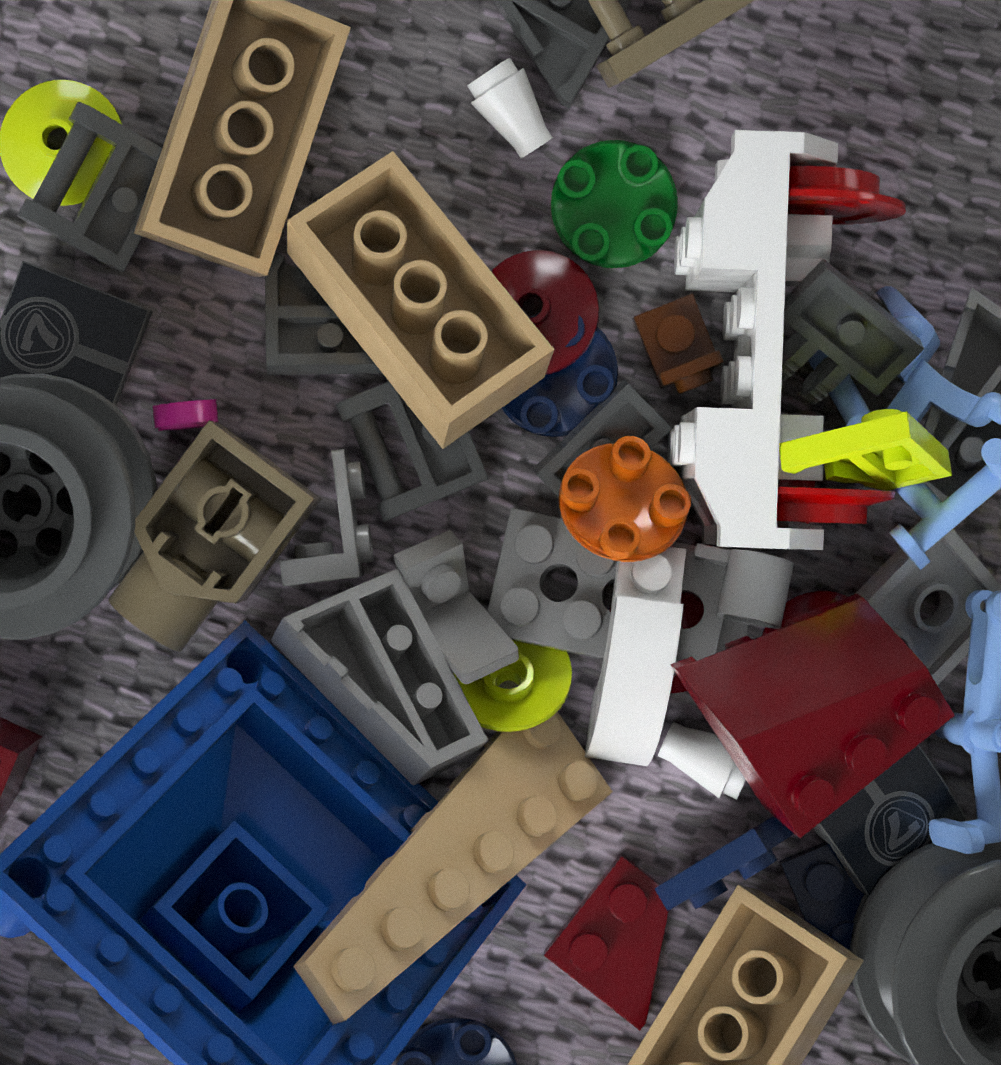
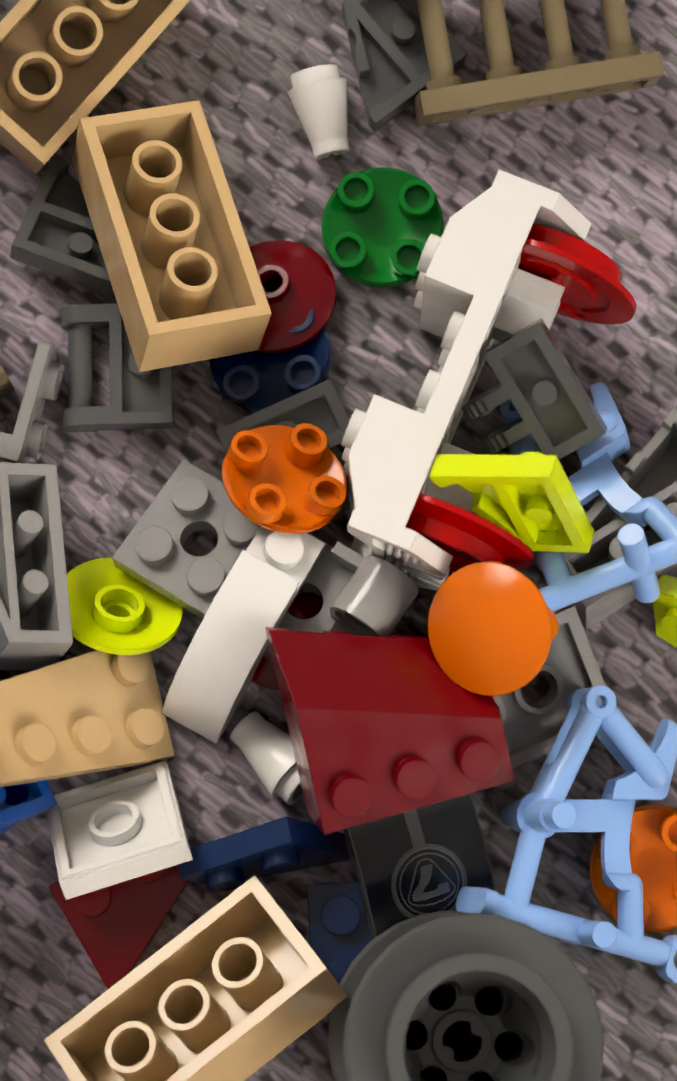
camera: 25 degrees right, 10 degrees down
light grey bracket [394,530,519,684] -> none
reddish brown bracket [632,293,724,394] -> none
none -> white plate [47,761,193,900]
none -> orange dish [428,561,559,696]

